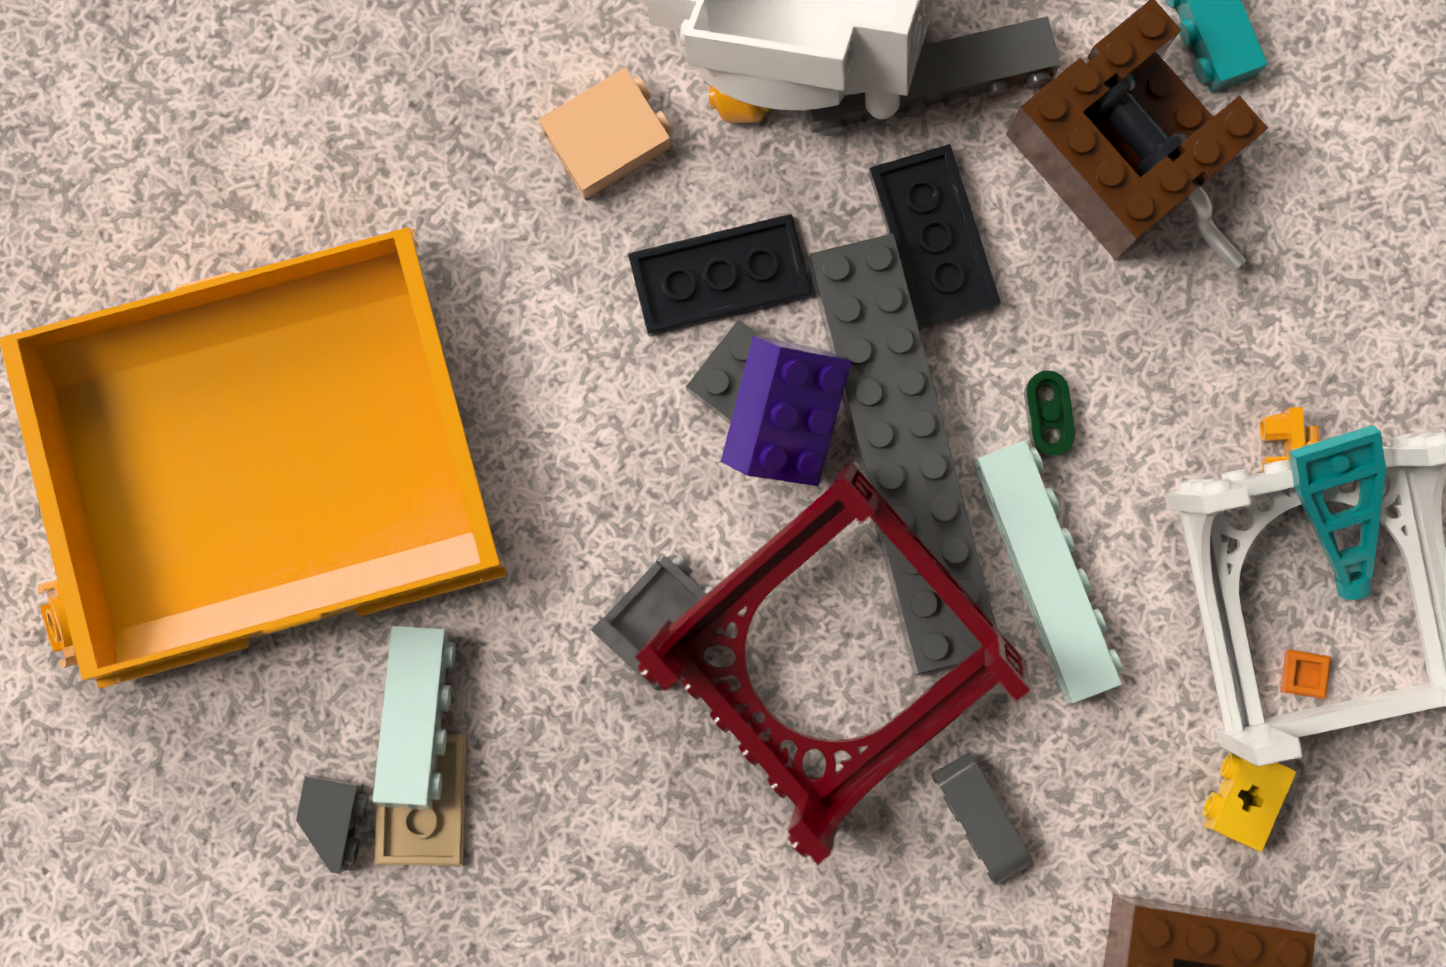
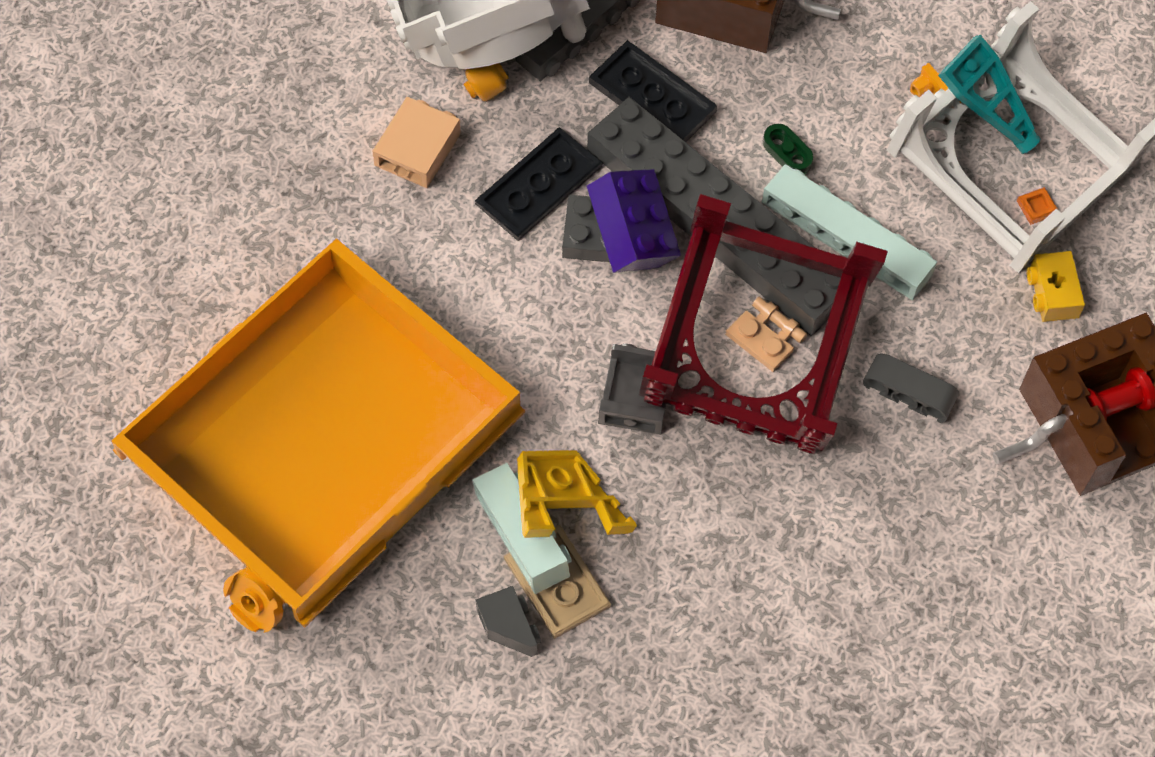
camera: 30 degrees left, 20 degrees down
none -> yellow wing [517,450,637,538]
none -> light nougat plate [725,296,808,372]

